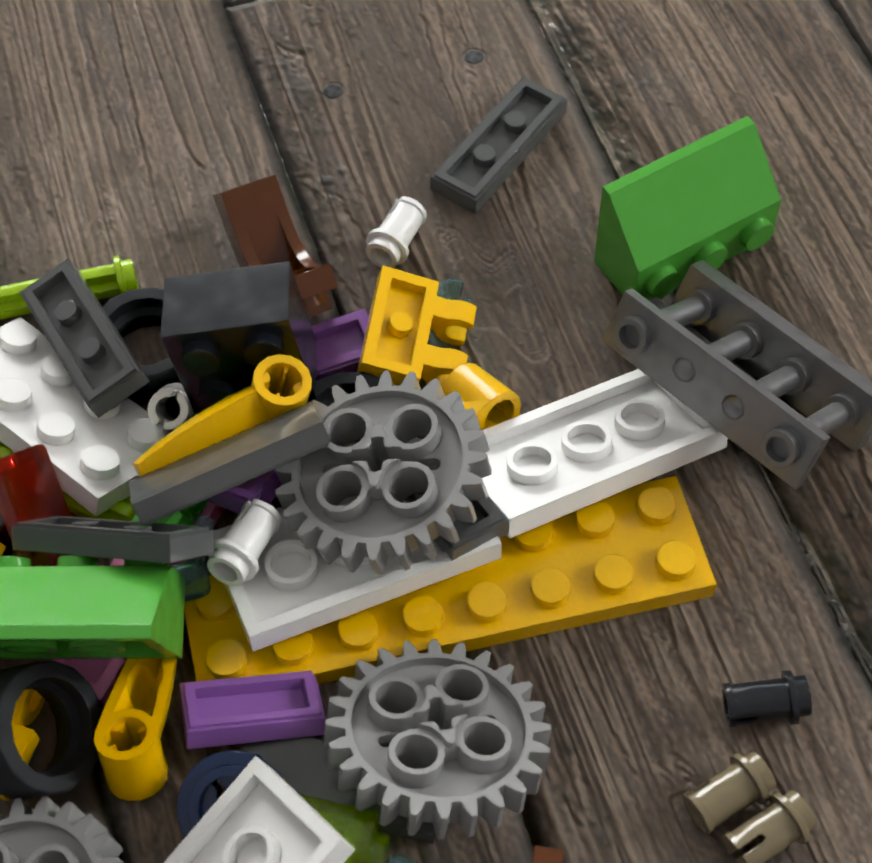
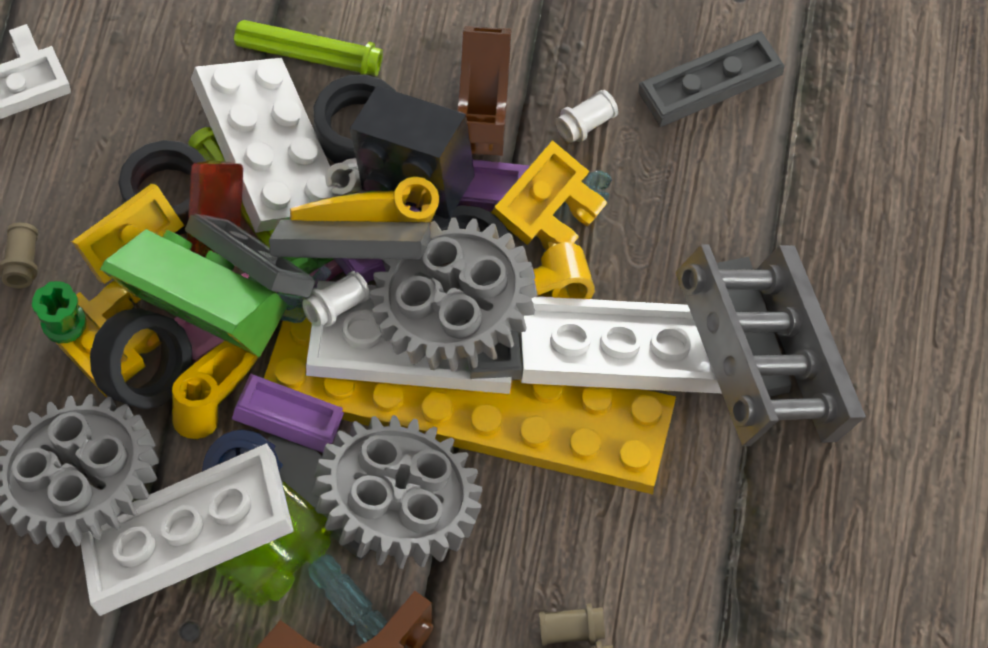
camera: 25 degrees right, 5 degrees up
dark grey tile [20,258,150,418] -> none
bright green slope [594,116,781,300] -> none
black pin [722,670,812,727] -> none

